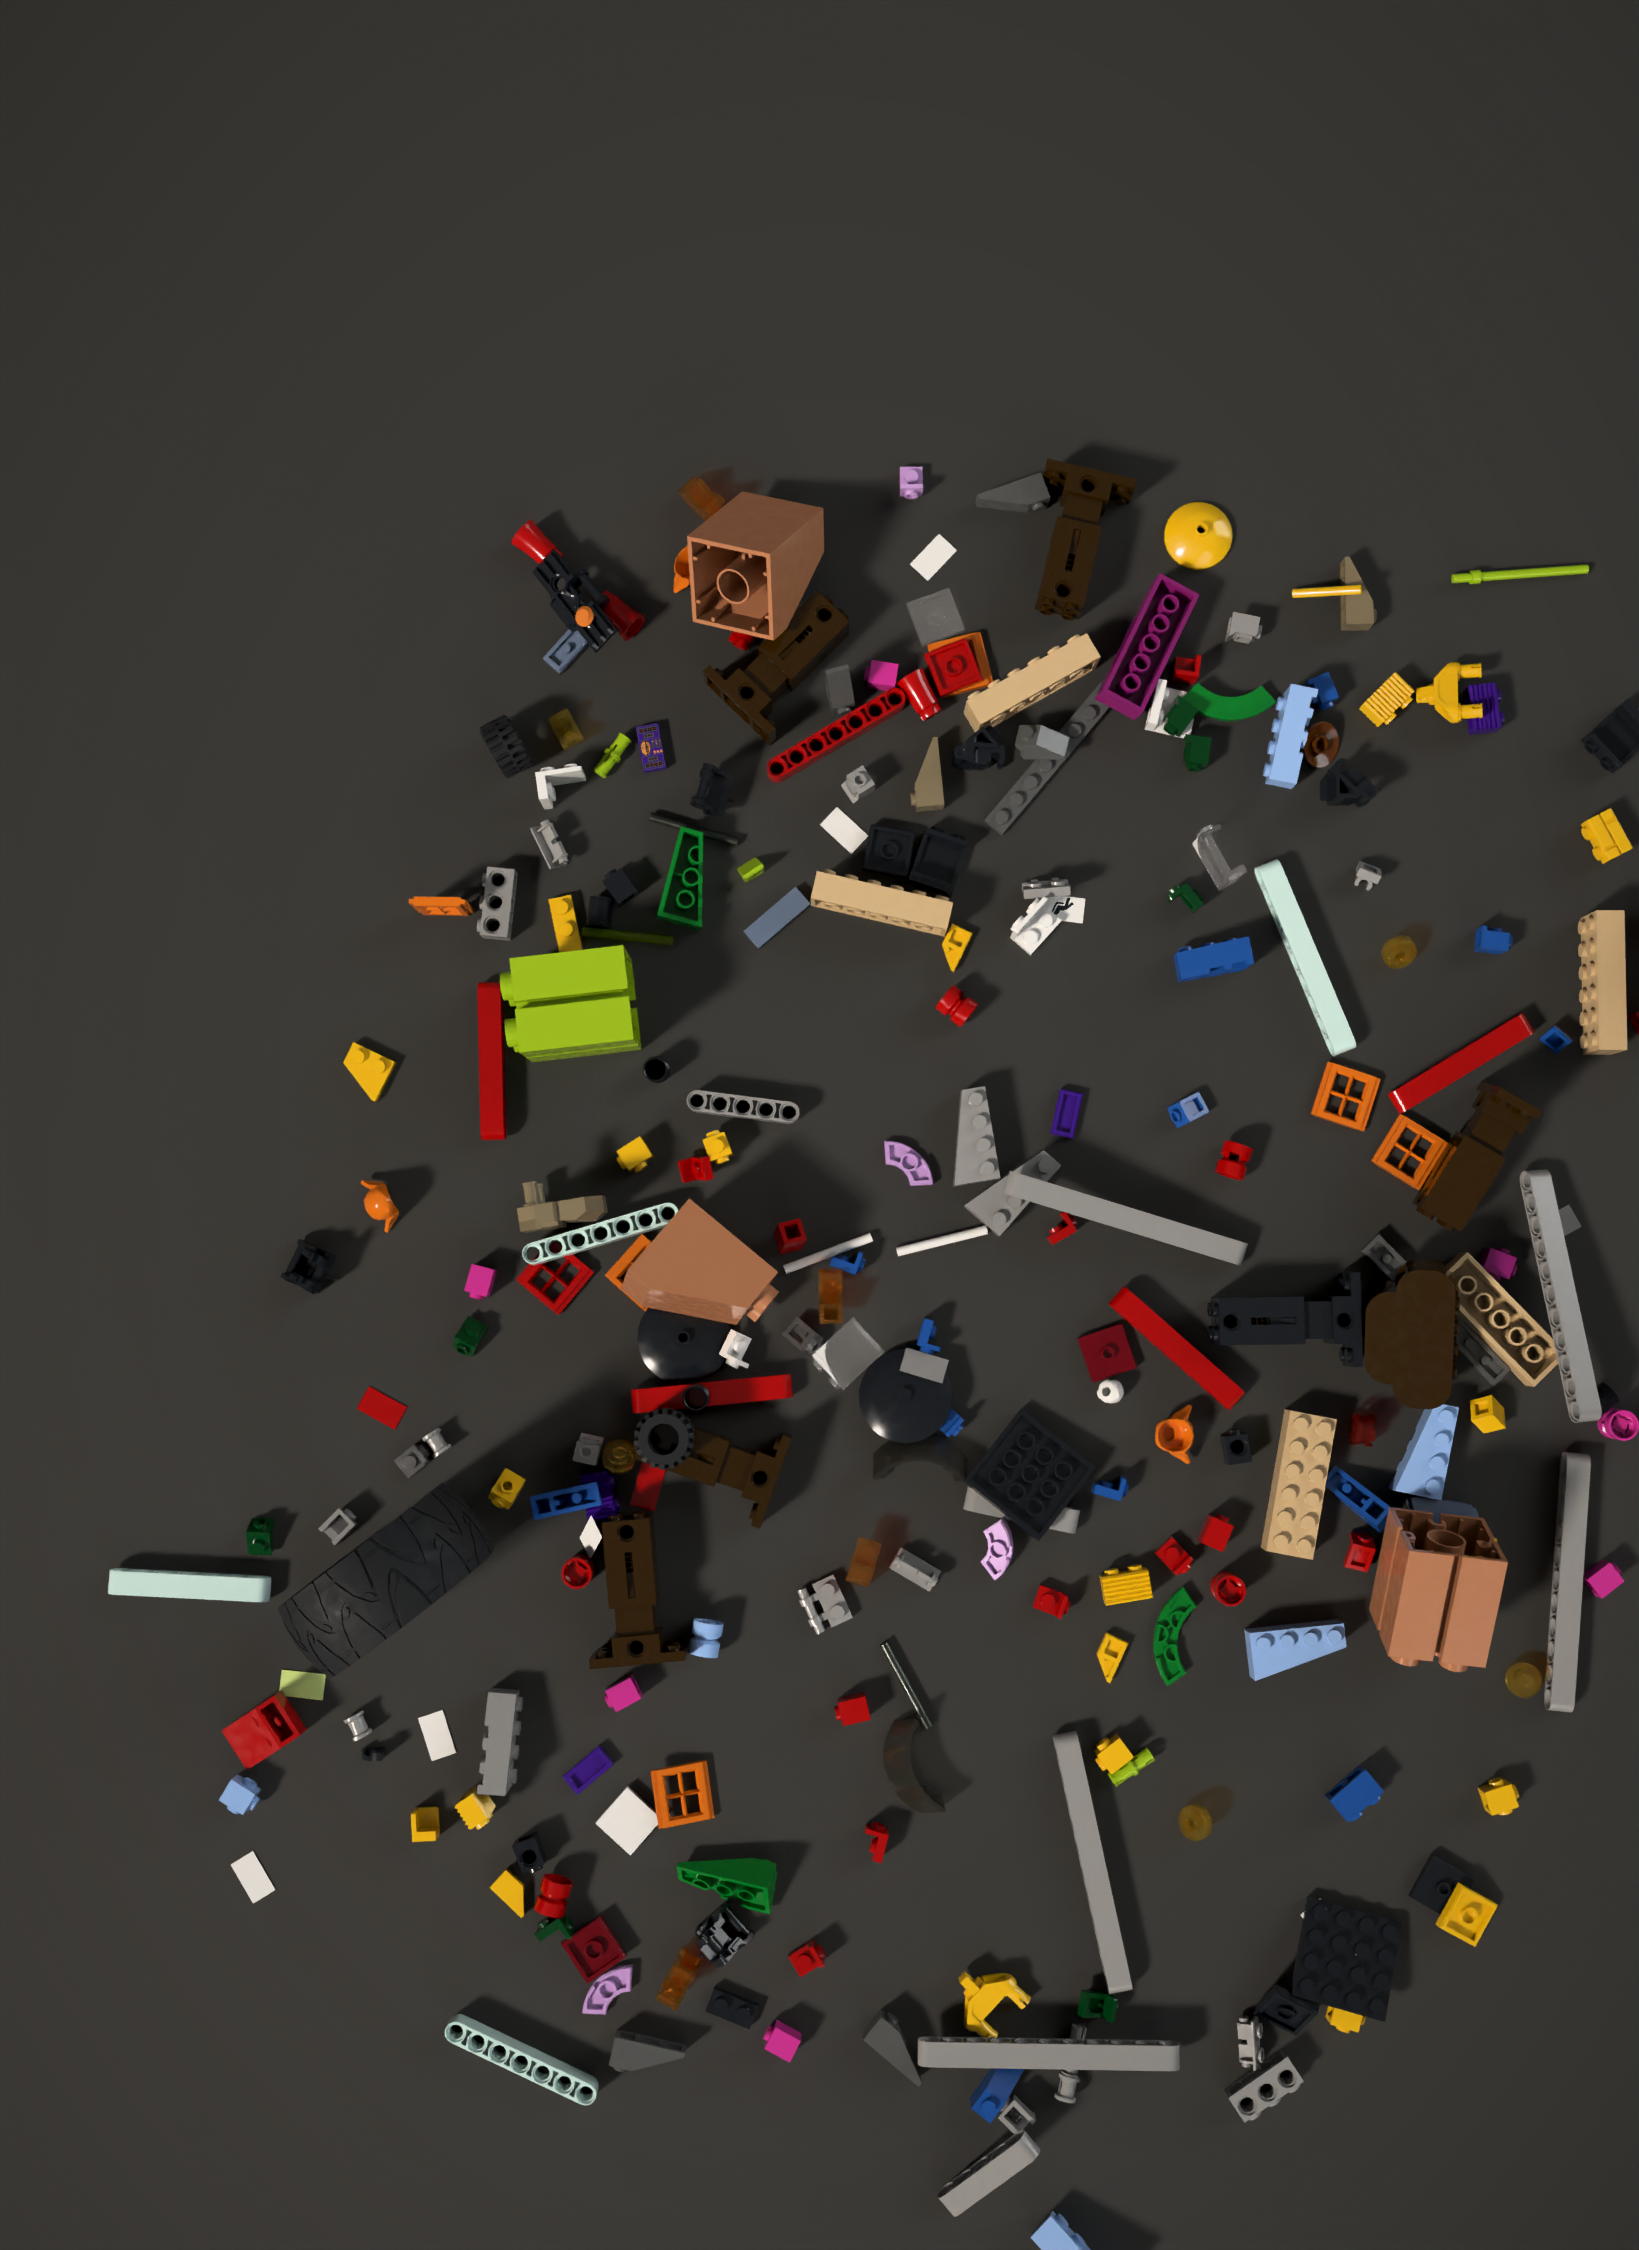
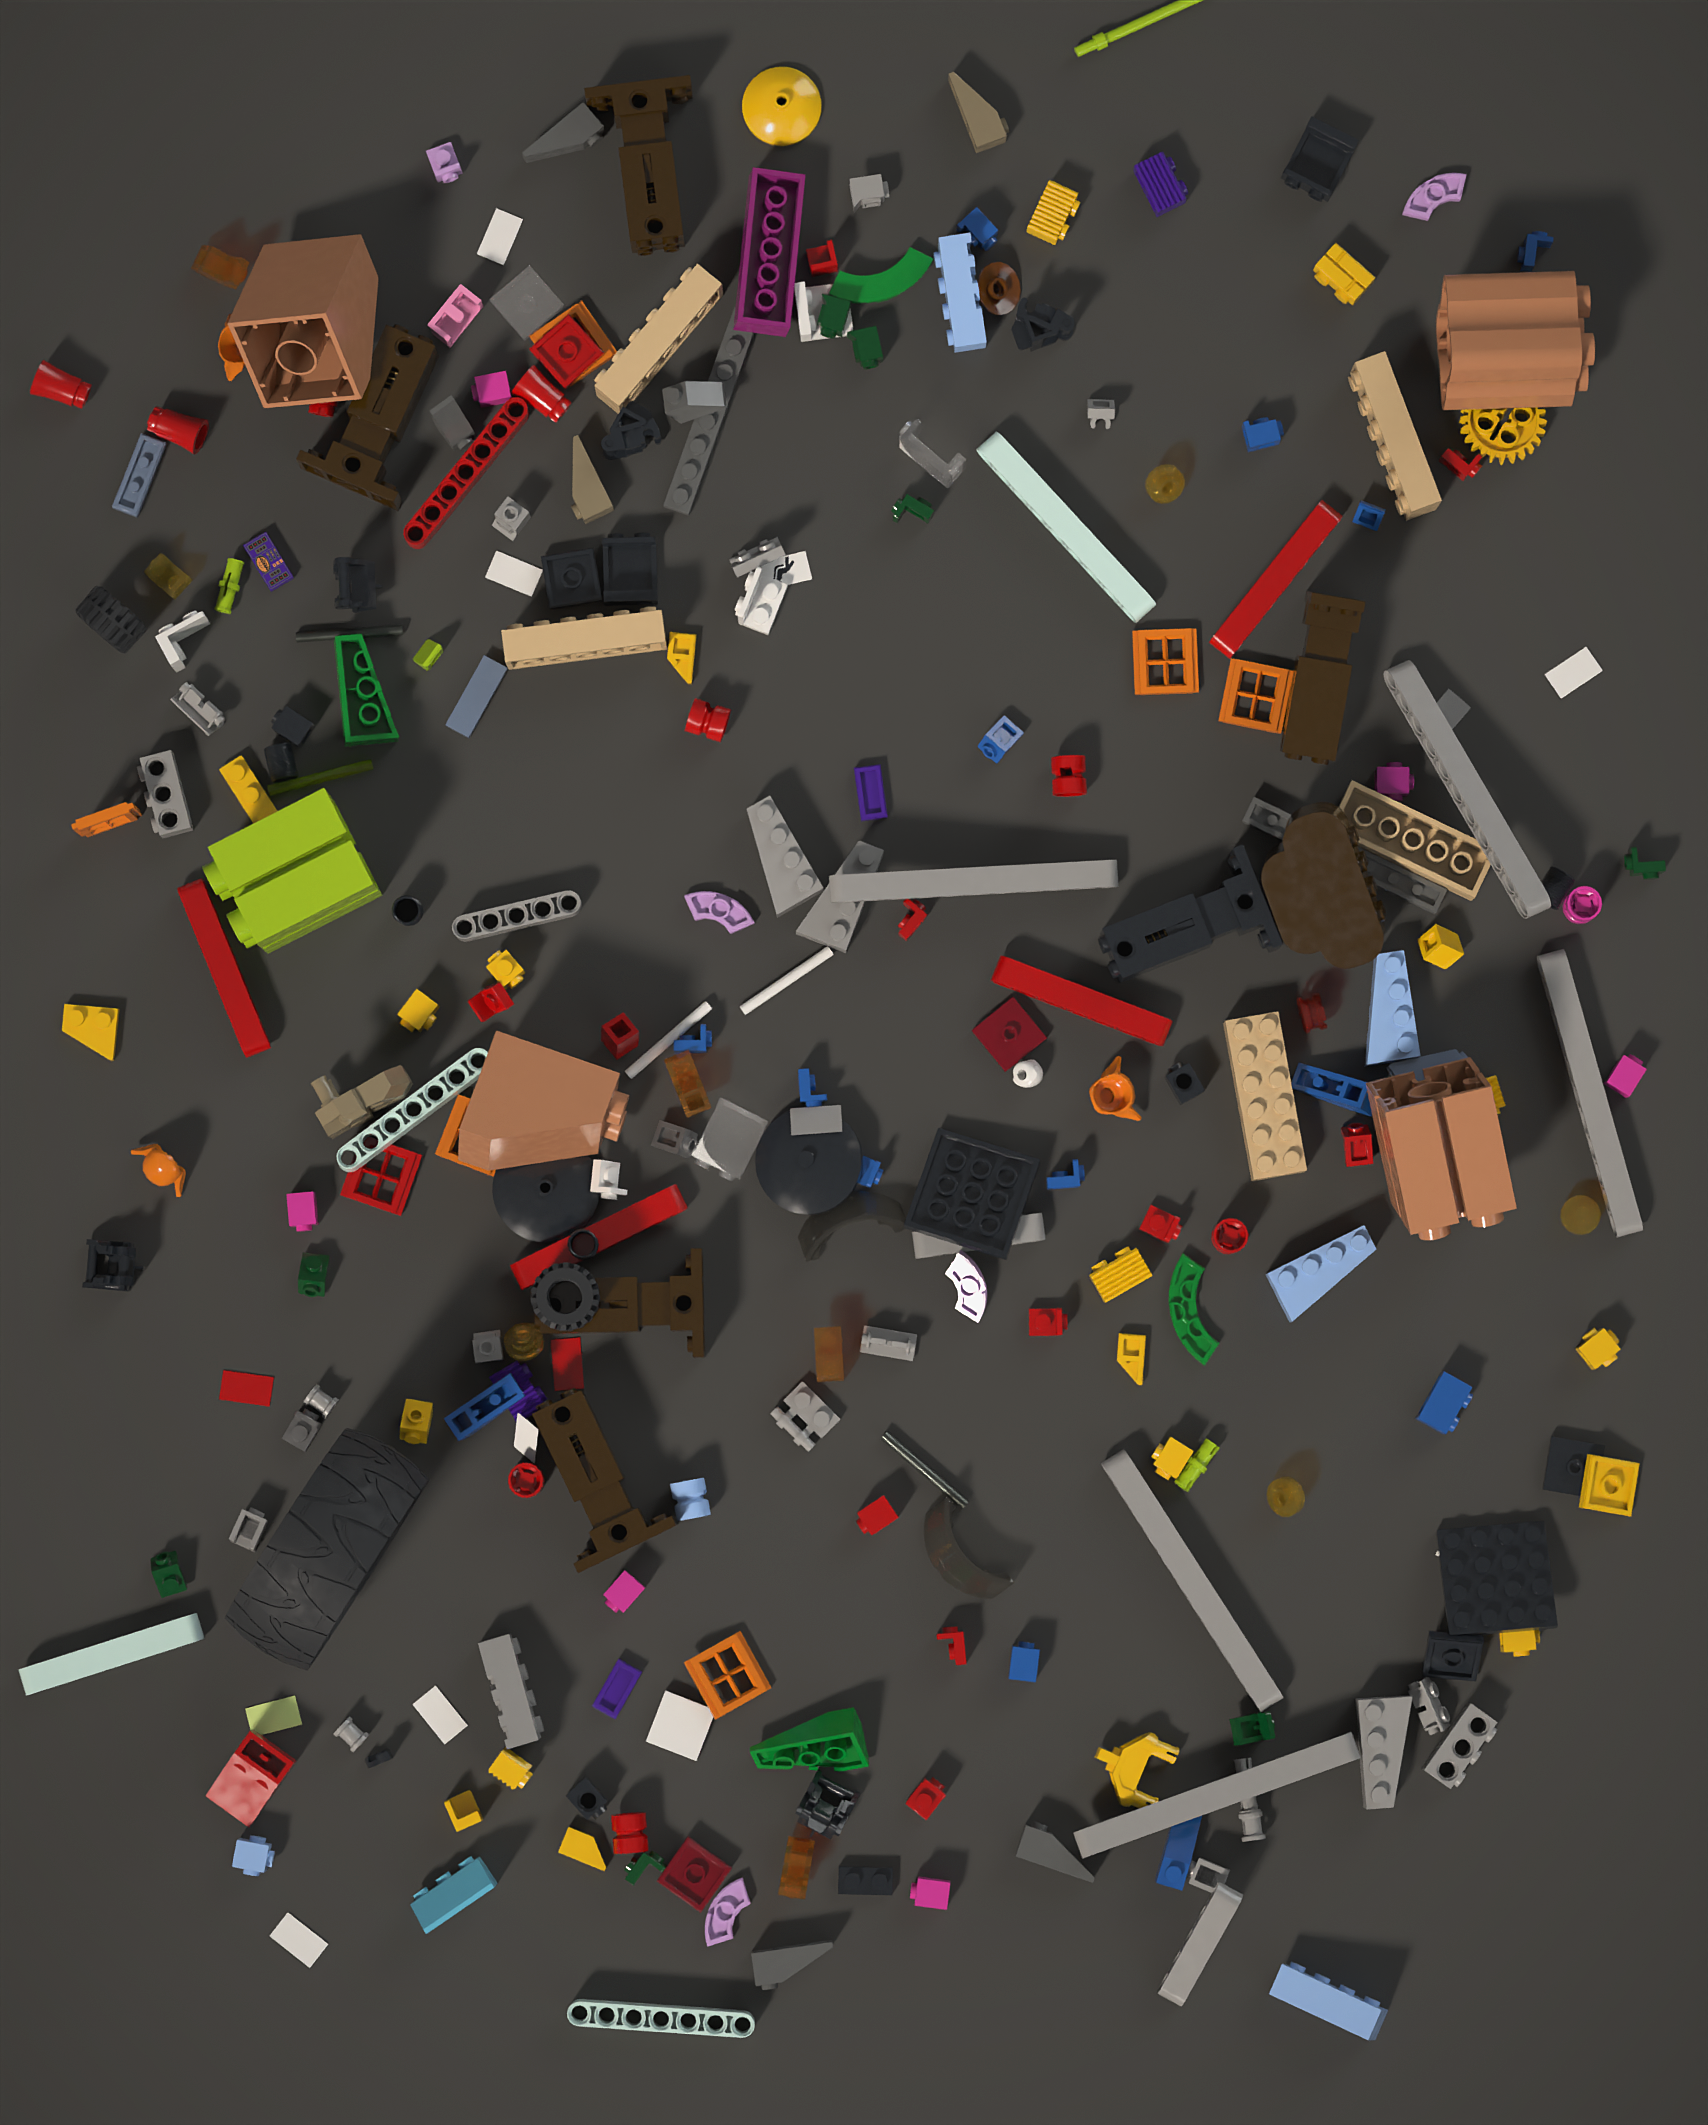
camera: 25 degrees left, 0 degrees up
black piece [533,549,618,653] -> none
blue wedge [1173,936,1254,983] -> none
red brick [1198,1513,1234,1552] -> none
yellow piece [1292,585,1362,598] -> none
yellow connector [1416,662,1483,723] -> none
none -> medium azure slope [410,1856,498,1934]
none -> bright pink window [427,284,483,348]
none -> blue brick [1008,1641,1040,1682]
none -> light grey wedge [1355,1695,1412,1809]

